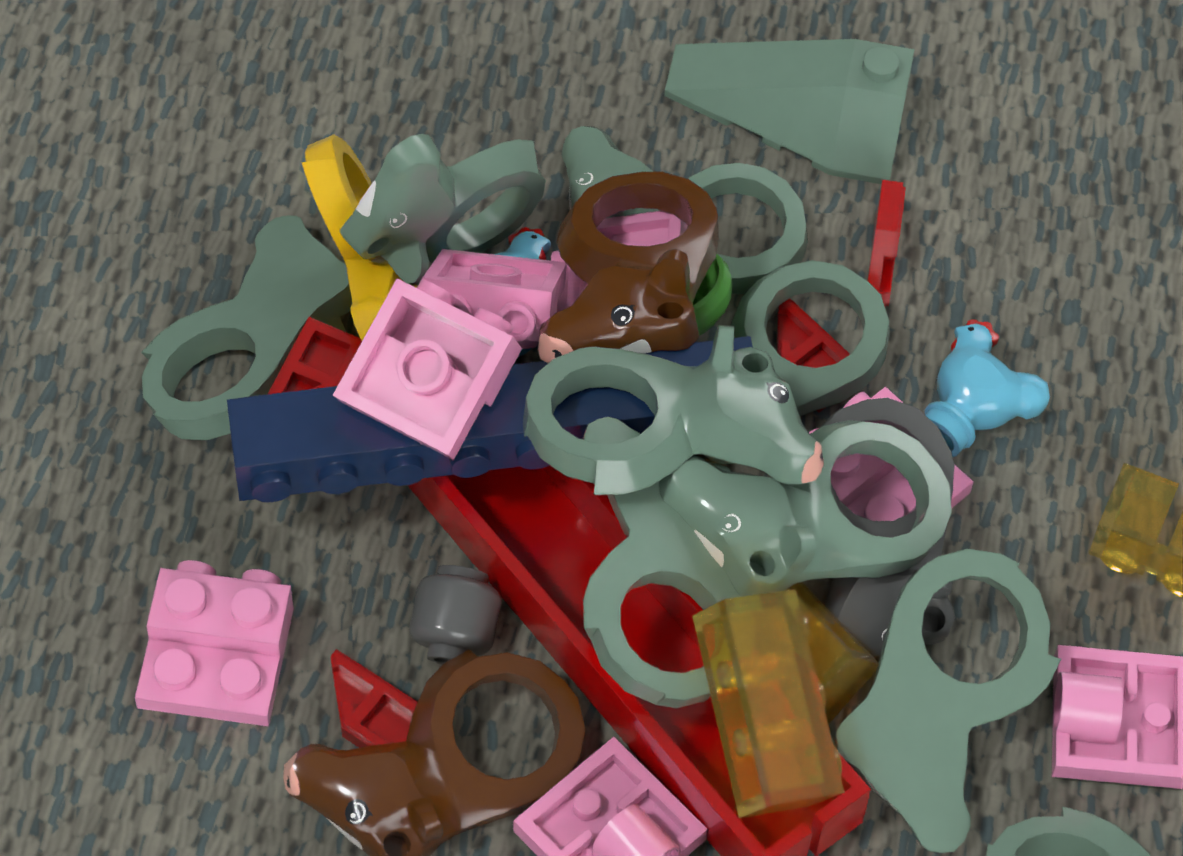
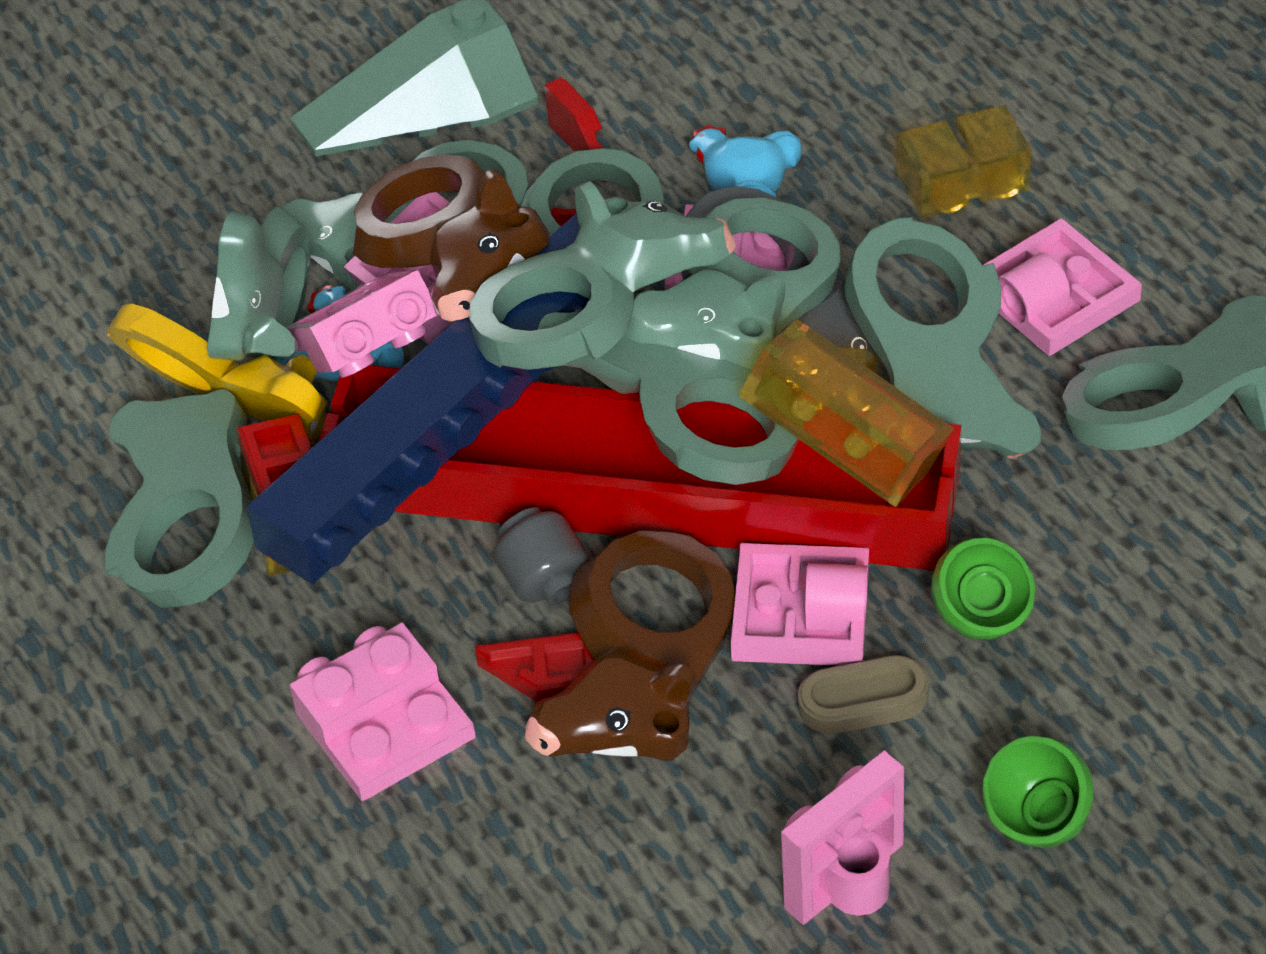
camera: 35 degrees left, 10 degrees down
bright pink plate [333,278,522,460] -> none

